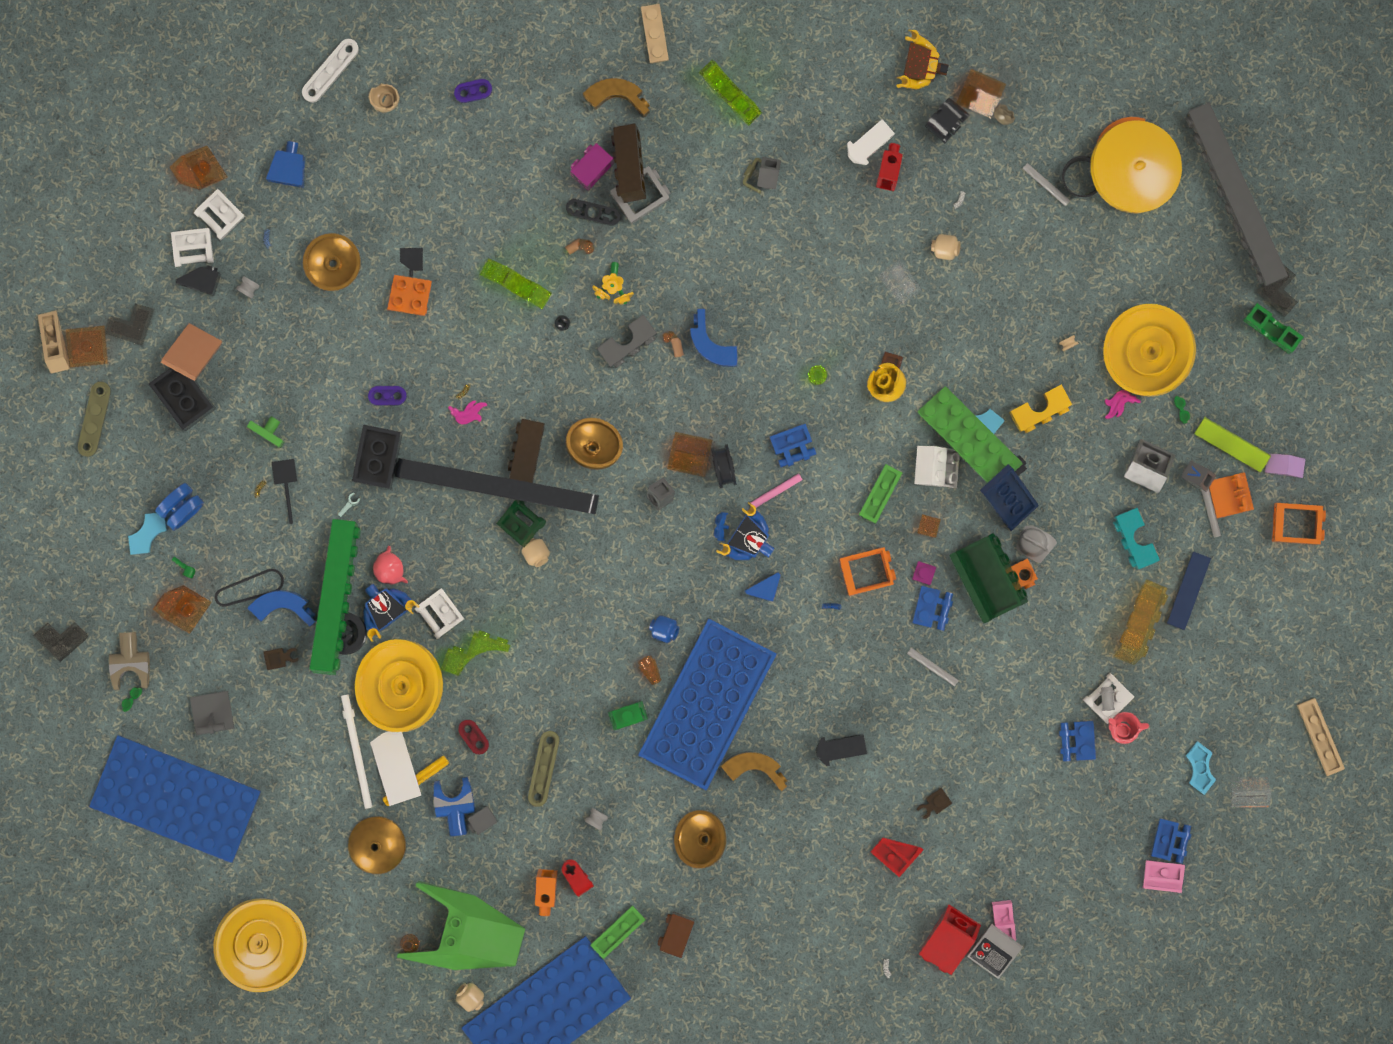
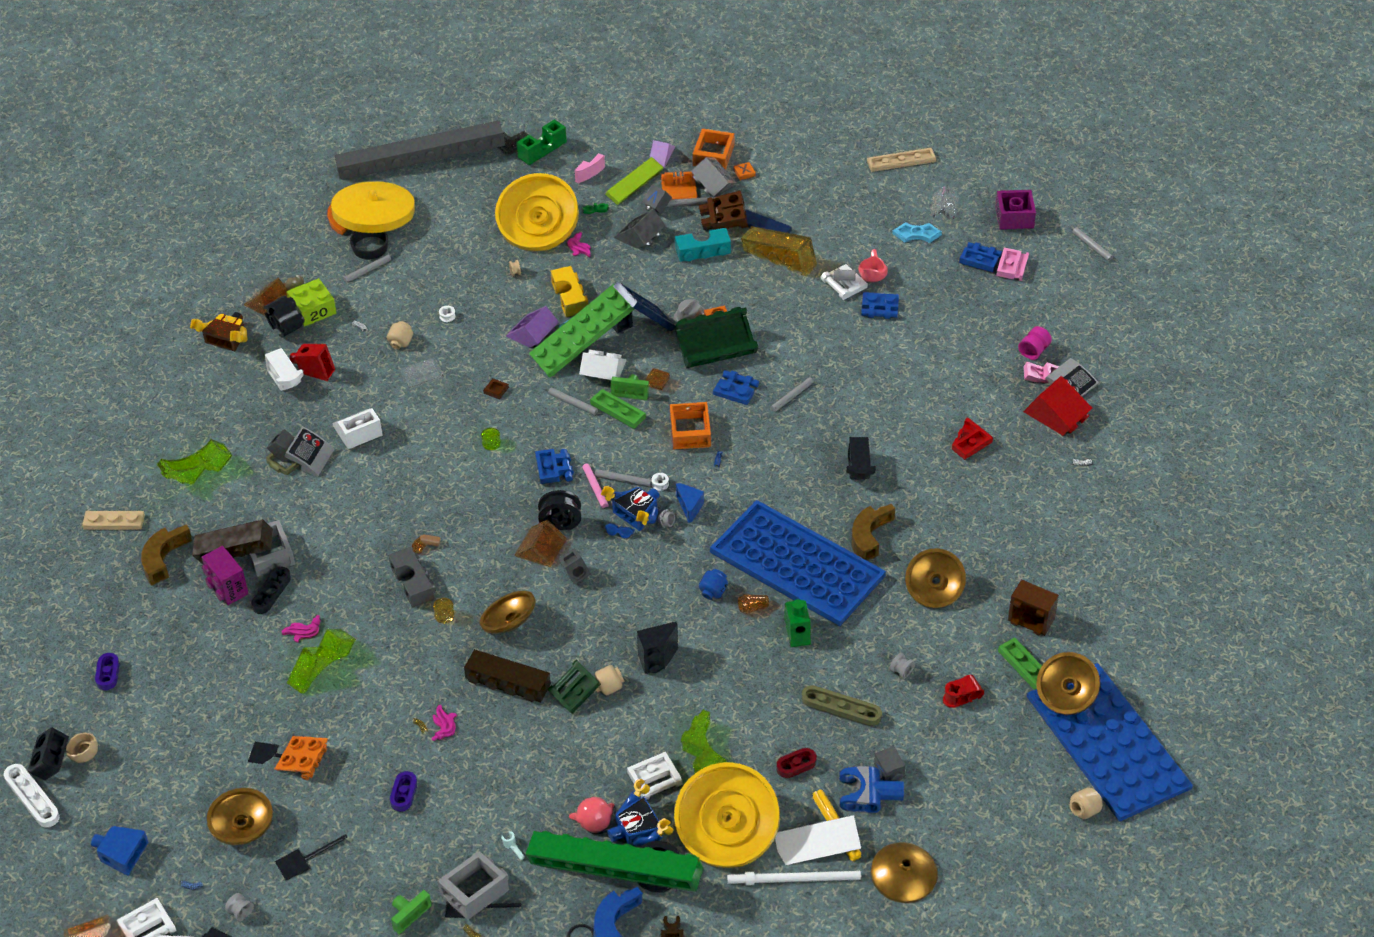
camera: 80 degrees left, 40 degrees down
black brick [352,425,403,490] -> none
black beam [395,458,599,514] -> none
bright green windscreen [397,881,525,970] -> none
clear orange cone [400,934,419,953] -> none
orange torso [535,869,558,916] -> none
black hinge [555,315,570,331] -> none
arm [565,238,594,255] -> none
yellow plant [592,262,634,305] -> none
blue arch [690,309,737,367] -> none
yellow cylinder [867,363,906,402] -> none
magenta plate [912,561,936,585] -> none
dark brown plate [917,788,953,819] -> none
none -> black brick [27,727,69,780]
none -> black piece [275,835,348,881]
none -> dark pink piece [282,615,321,643]
none -> slope [285,426,334,477]
none -> lime brick [286,278,337,327]
none -> white slope [332,408,383,449]
none -> clear yellow wheel [433,598,455,623]
none -> light grey window [438,851,509,920]
none -> white bush [439,306,455,322]
none -> medium lavender slope [506,306,559,348]
none -> light grey bar [548,387,598,415]
none -> bright pink slope [575,154,605,183]
none -> light grey bar [595,469,652,487]
none -> bright green tile [611,374,649,400]
none -> black slope [637,621,678,674]
none -> white bush [652,473,669,491]
none -> light grey plate [658,509,675,528]
none -> light grey slope [691,157,737,197]
none -> reddish brown hips [699,190,748,230]
none -> orange tile [734,162,756,180]
none -> magenta brick [995,190,1036,230]
none -> dark pink wheel [1018,326,1052,360]
none -> pearl gold dish [1036,652,1100,715]
none -> light grey bar [1073,227,1113,261]

